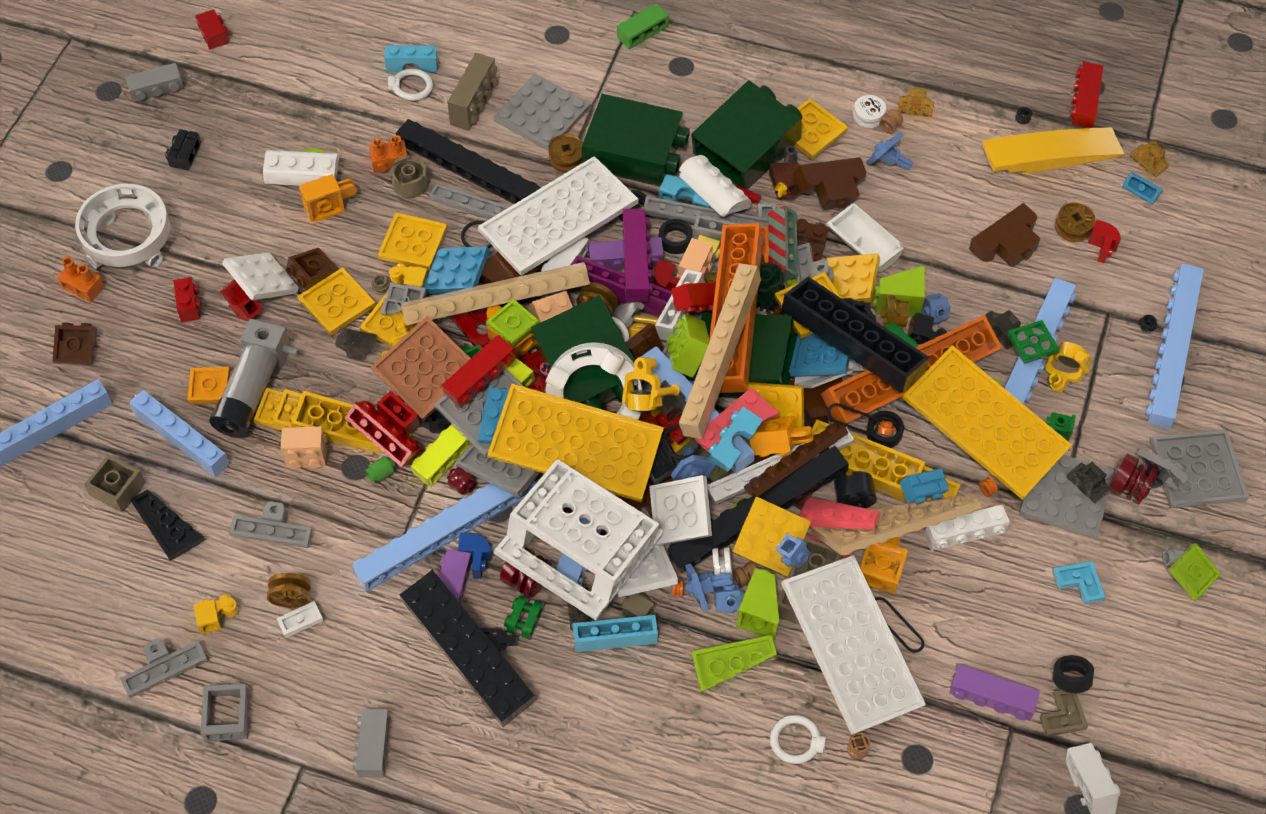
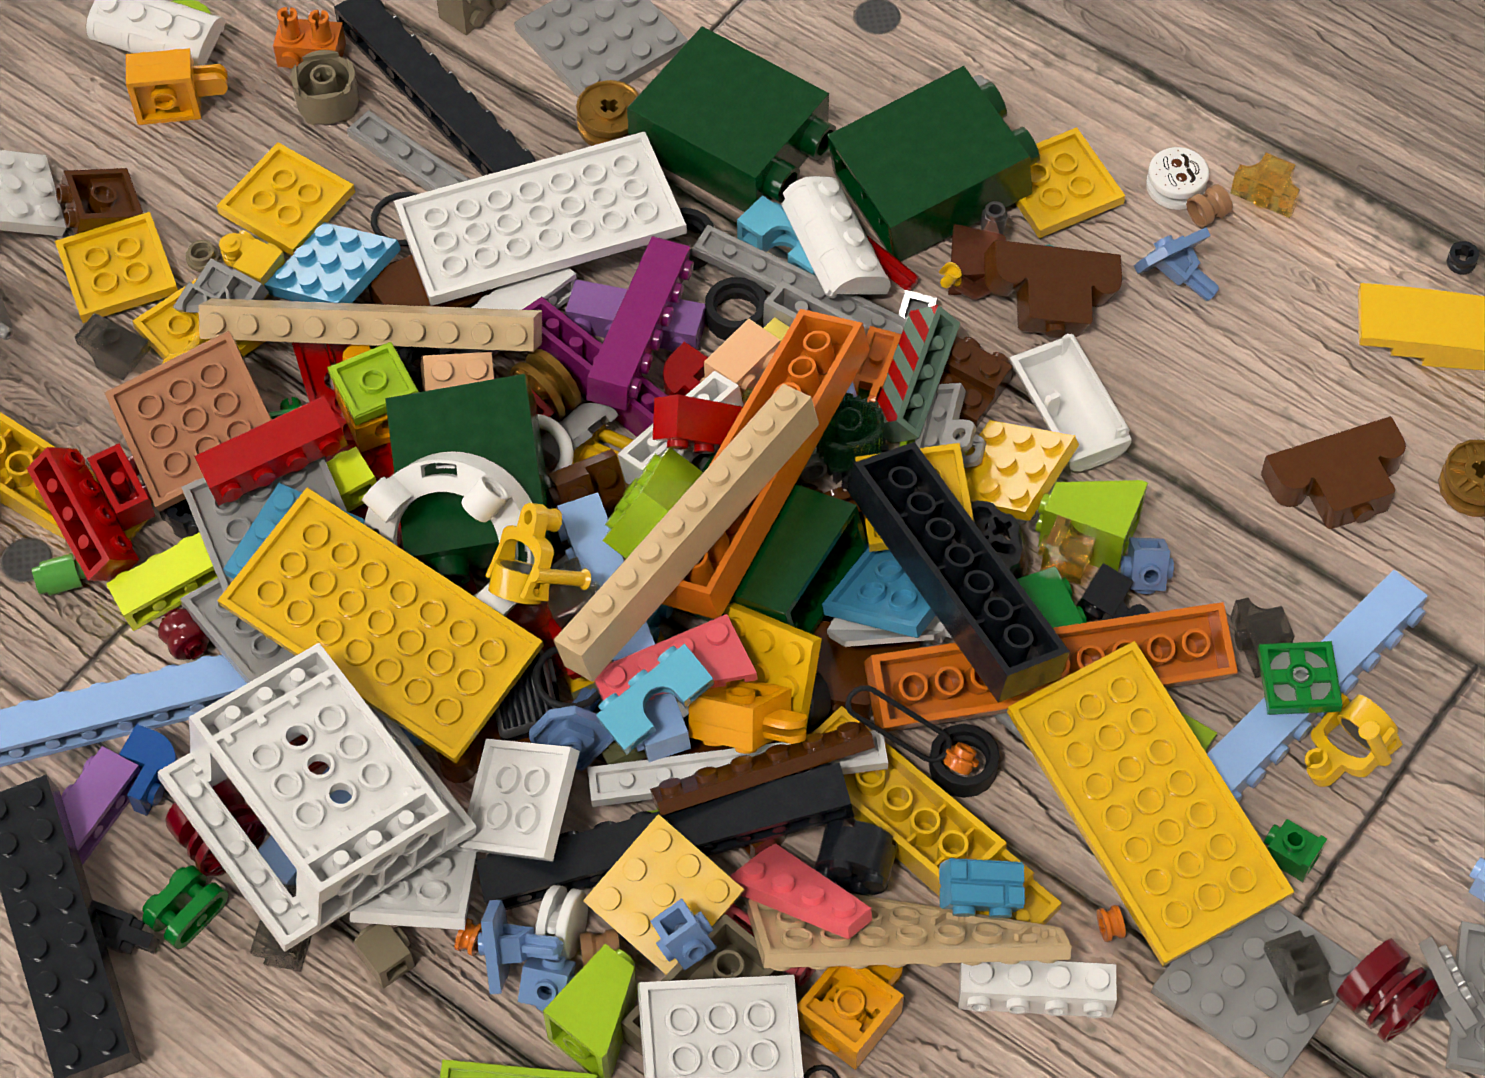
camera: 20 degrees right, 0 degrees up
medium azure brick [573,615,658,652] -> none

